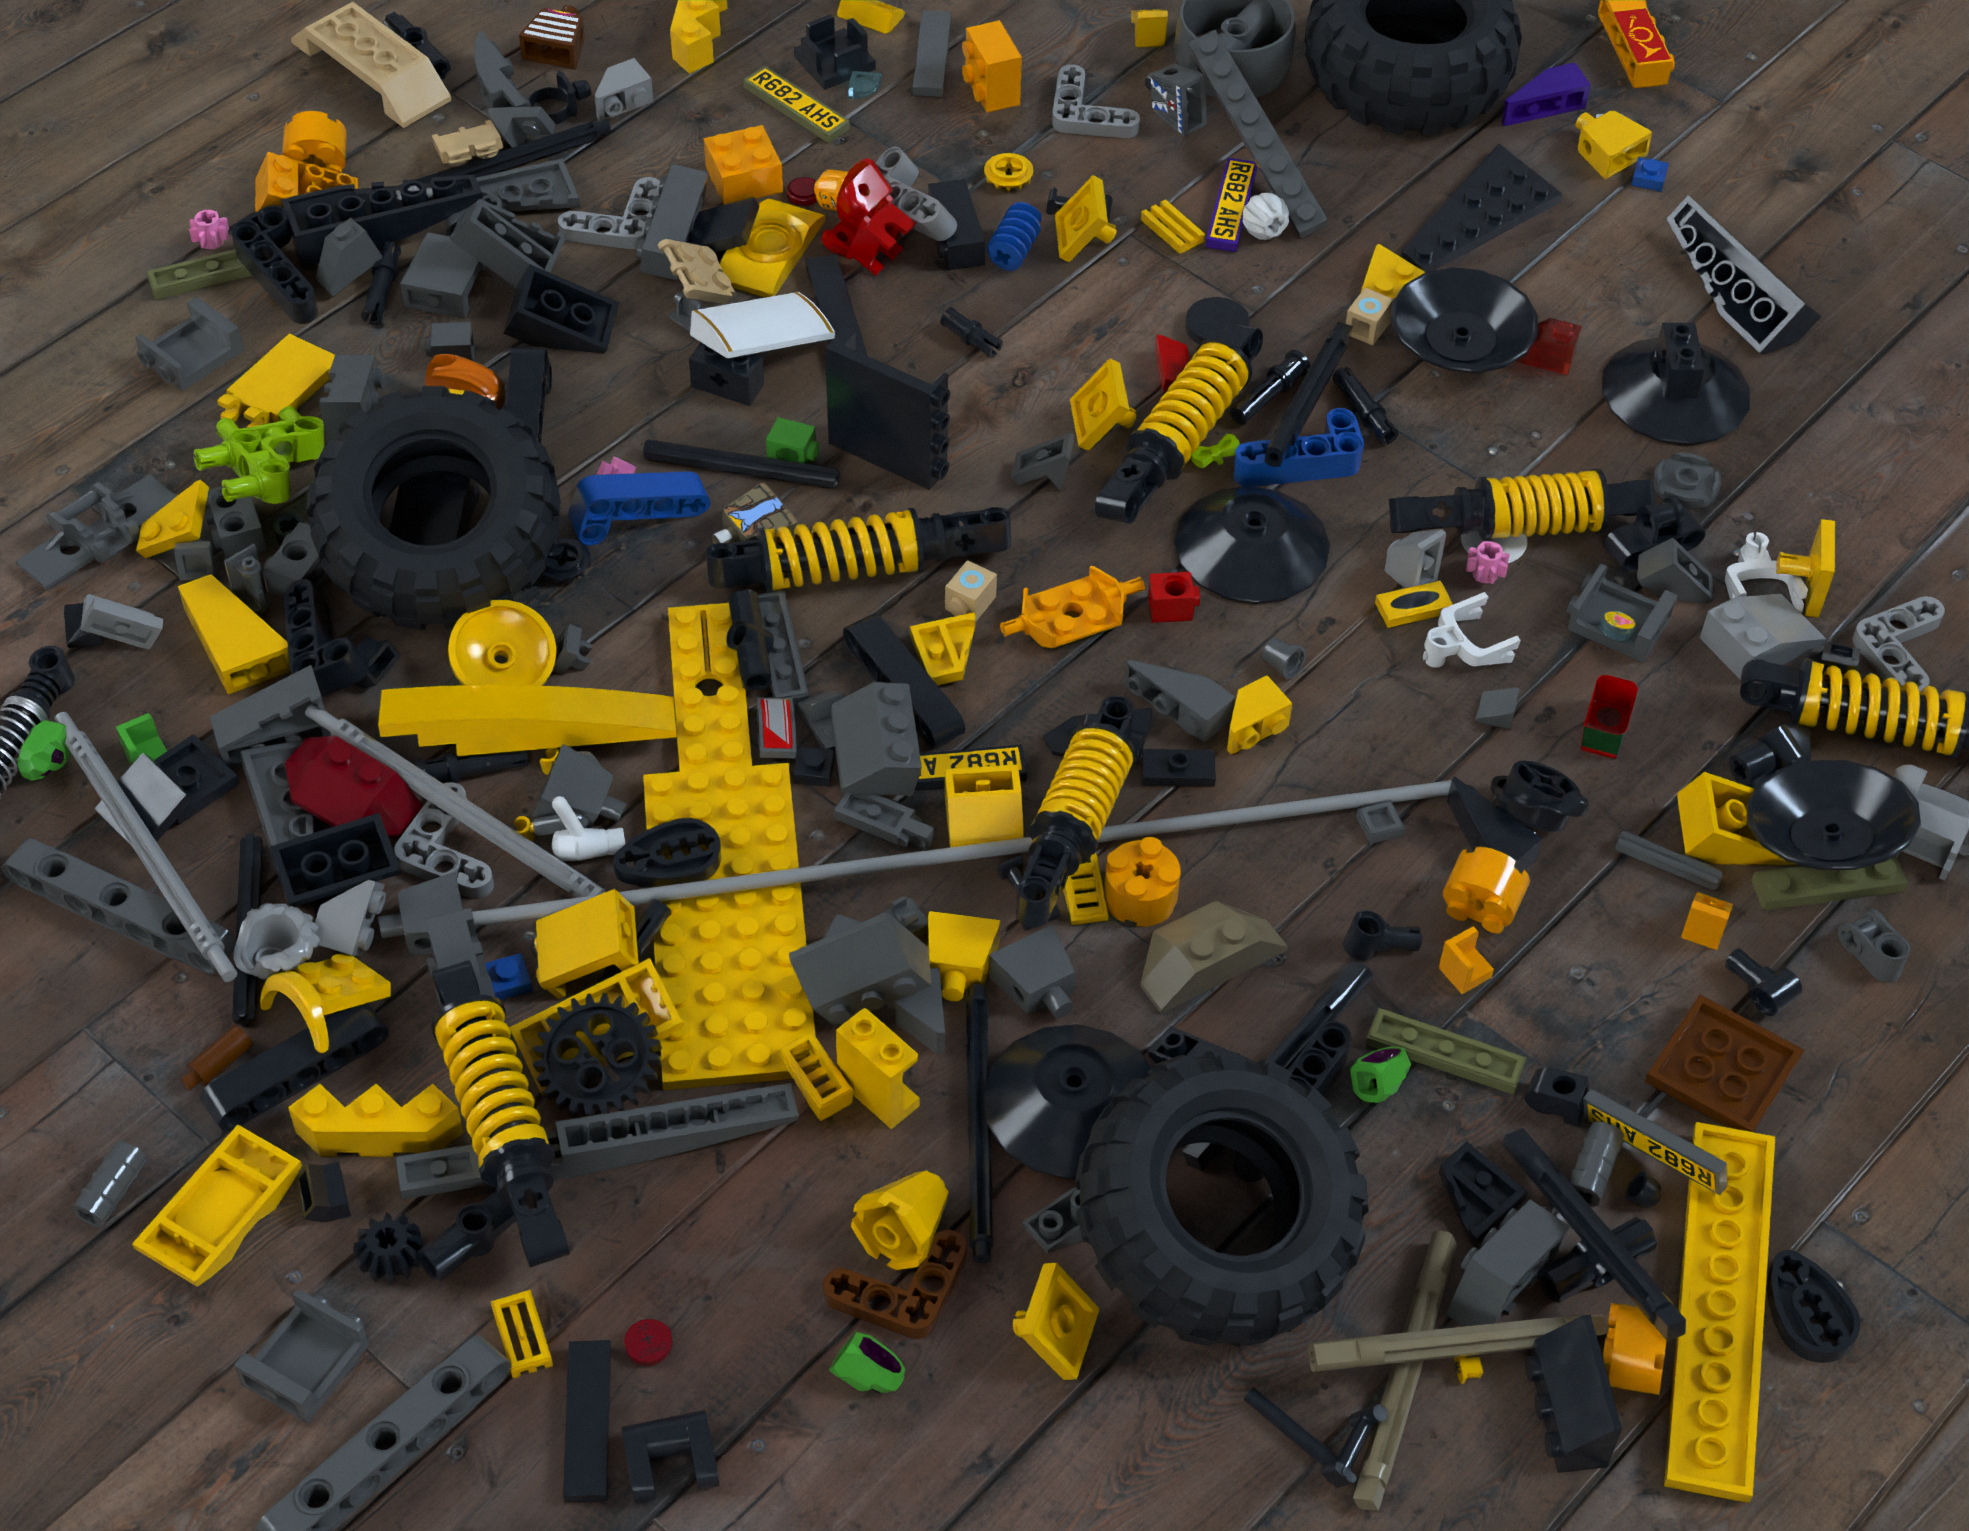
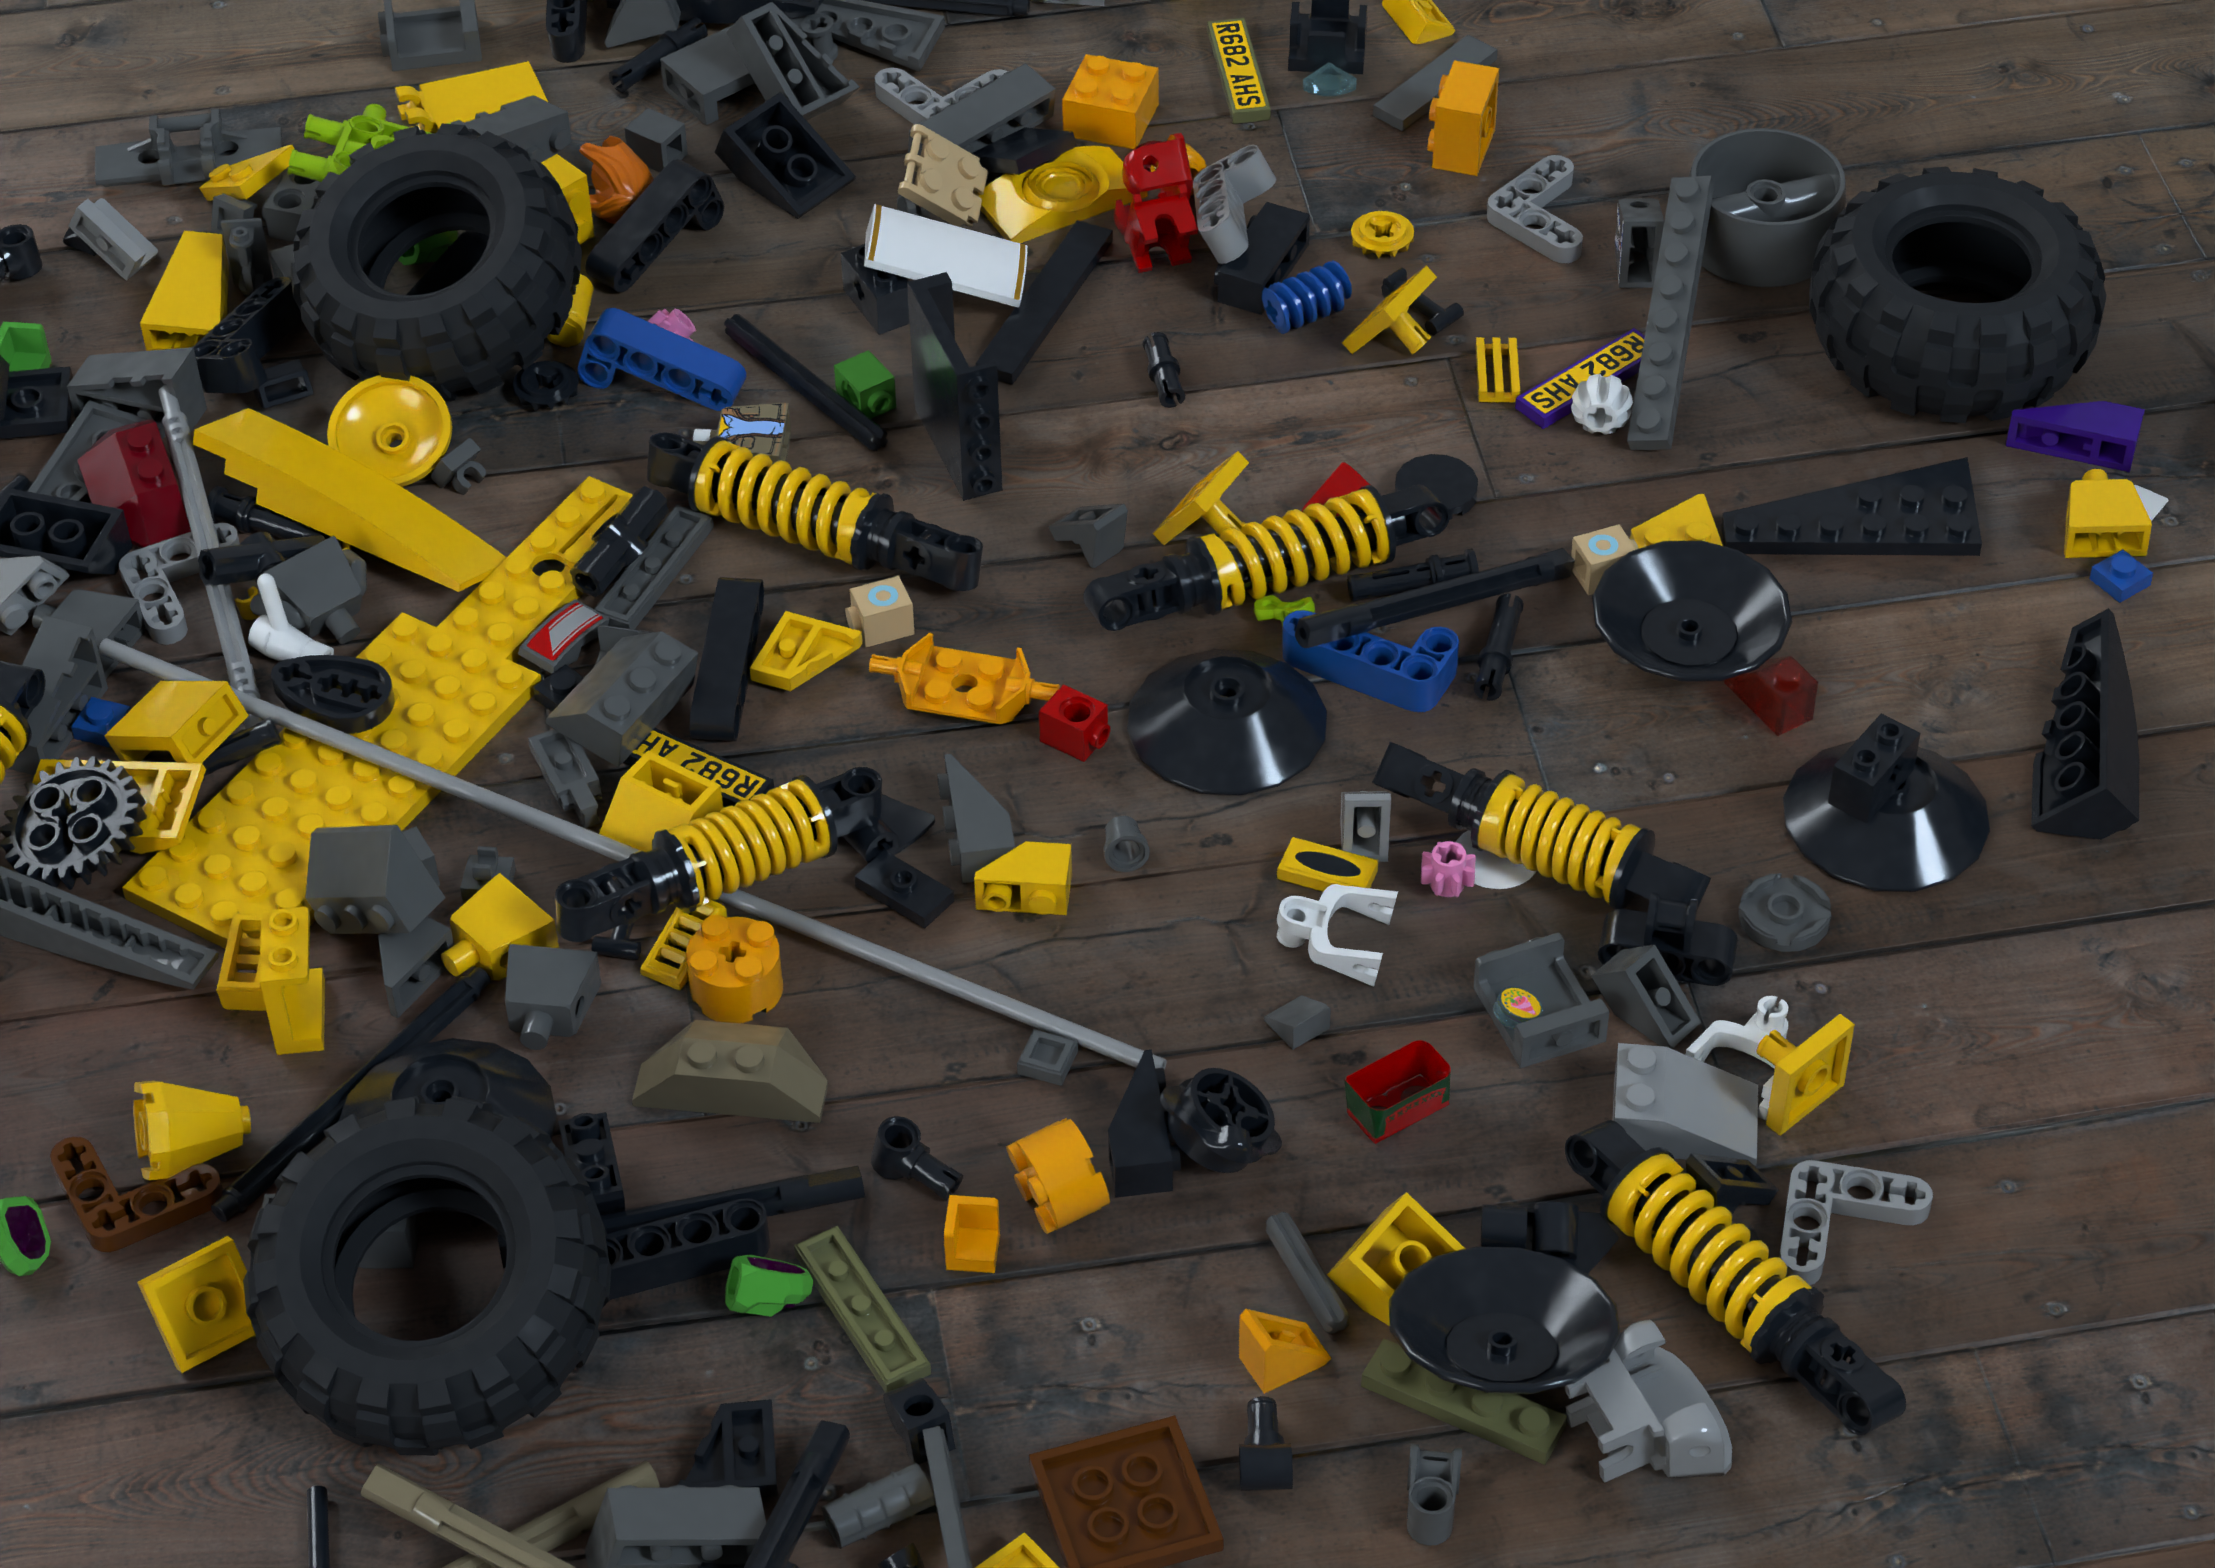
camera: 40 degrees right, 5 degrees down
yellow slope [1131,9,1168,47] -> none
none -> black piece [198,532,326,586]

